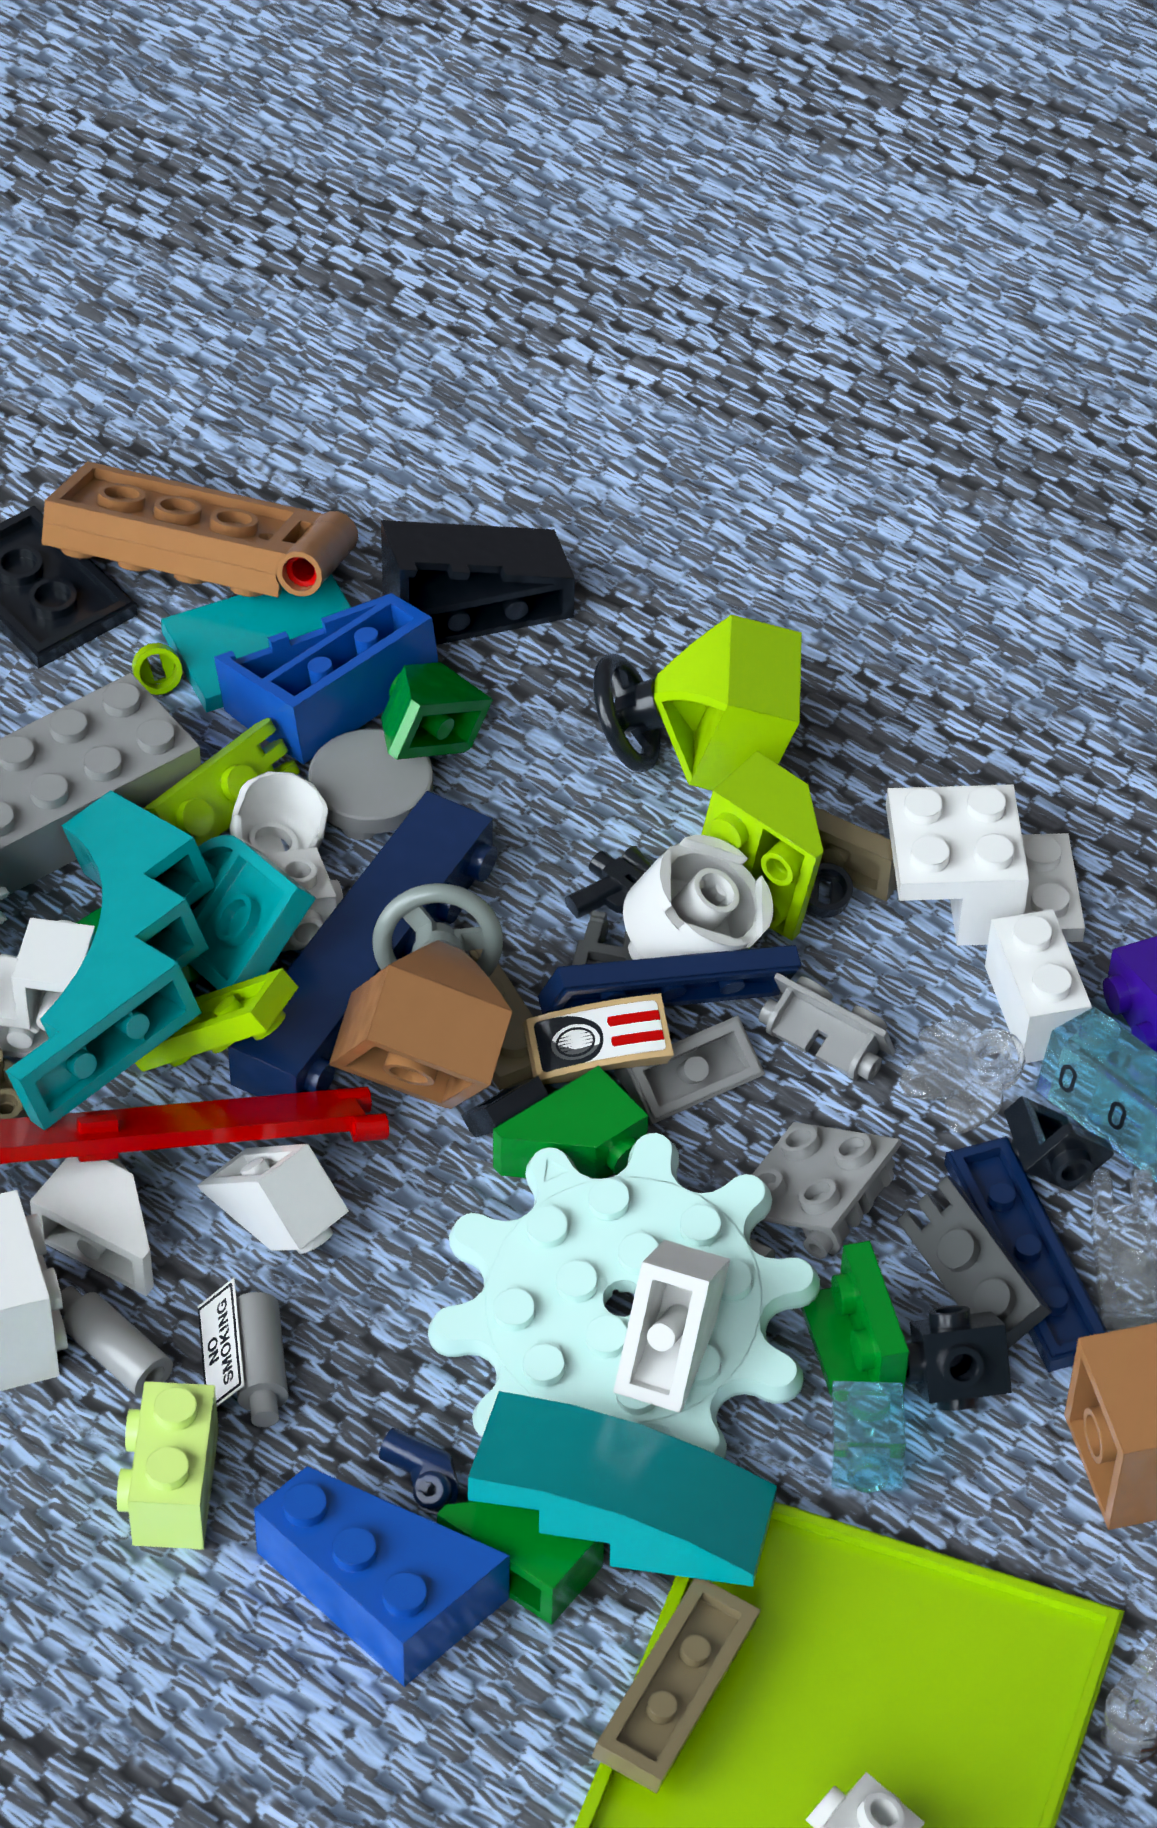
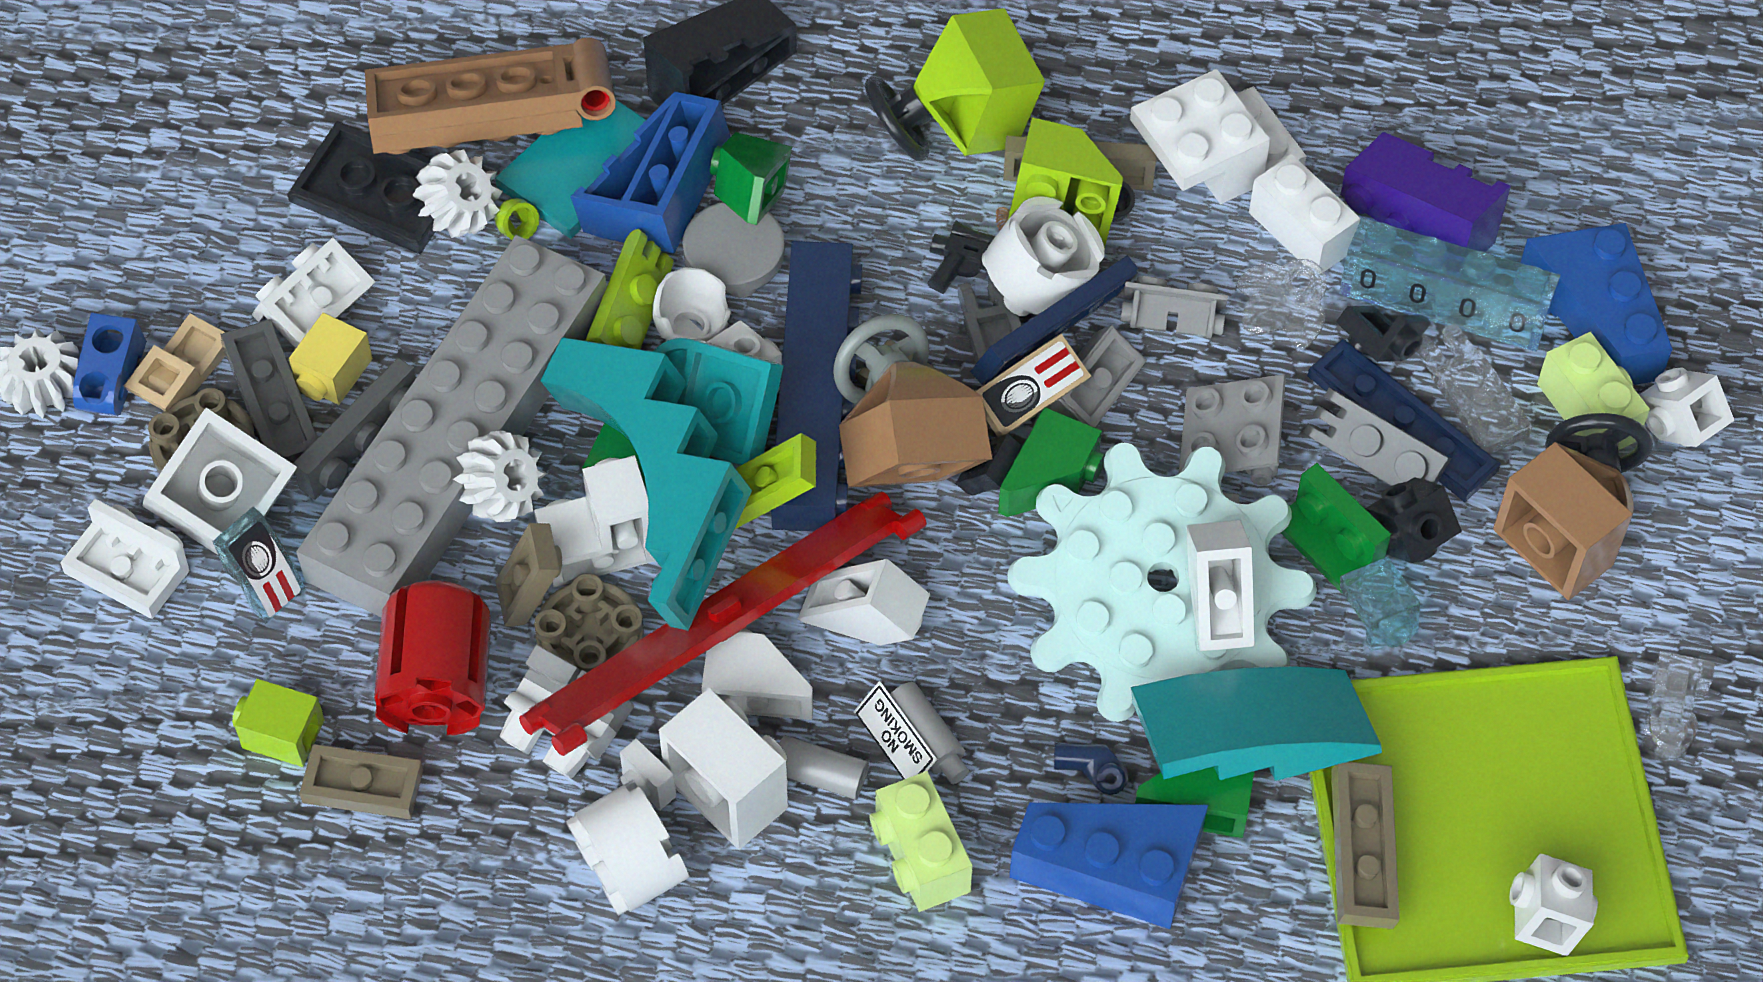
camera: 25 degrees left, 10 degrees up
none -> white gear [413,149,503,238]

